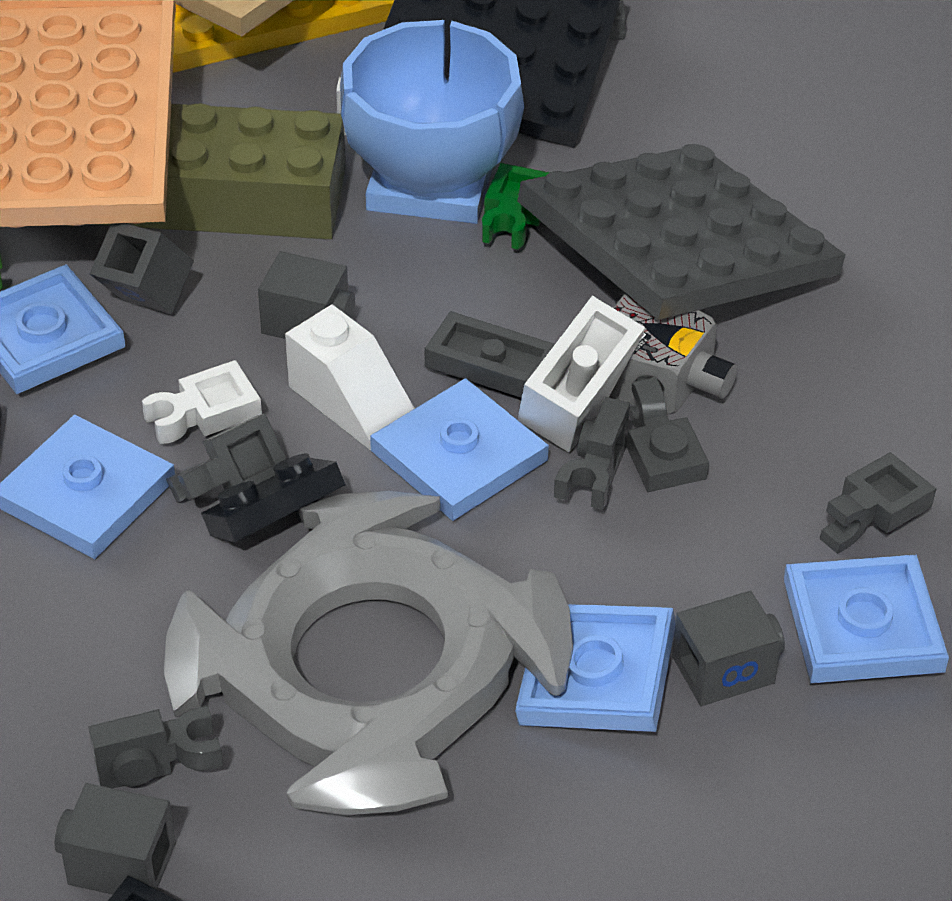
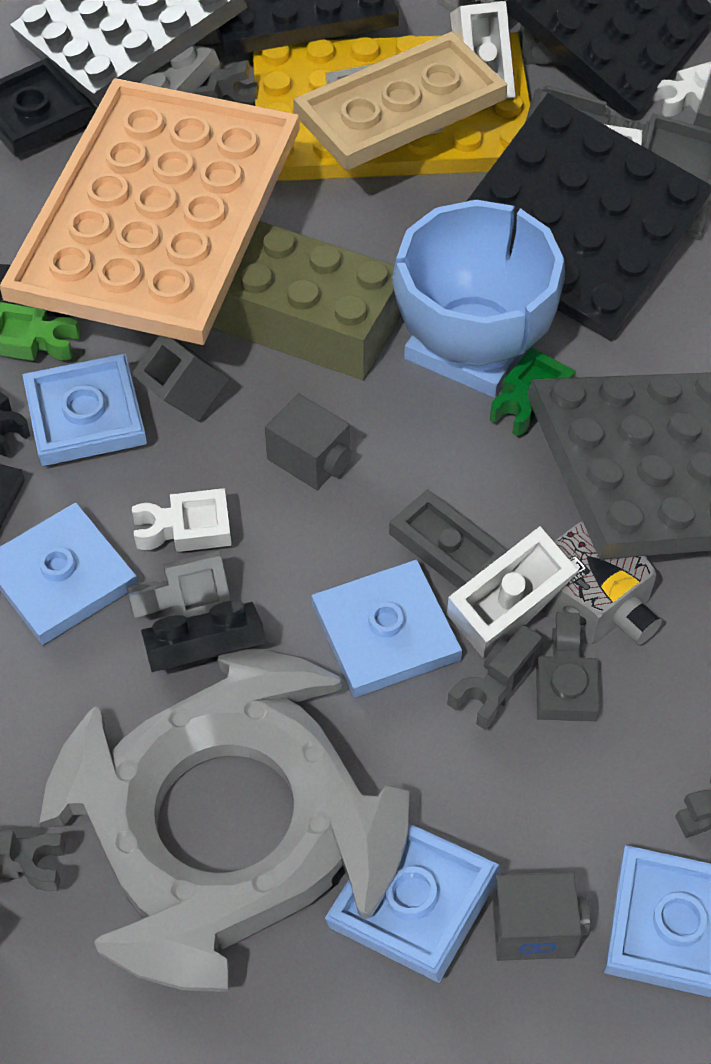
camera: 20 degrees right, 10 degrees up
white slope [285,305,415,450] -> none

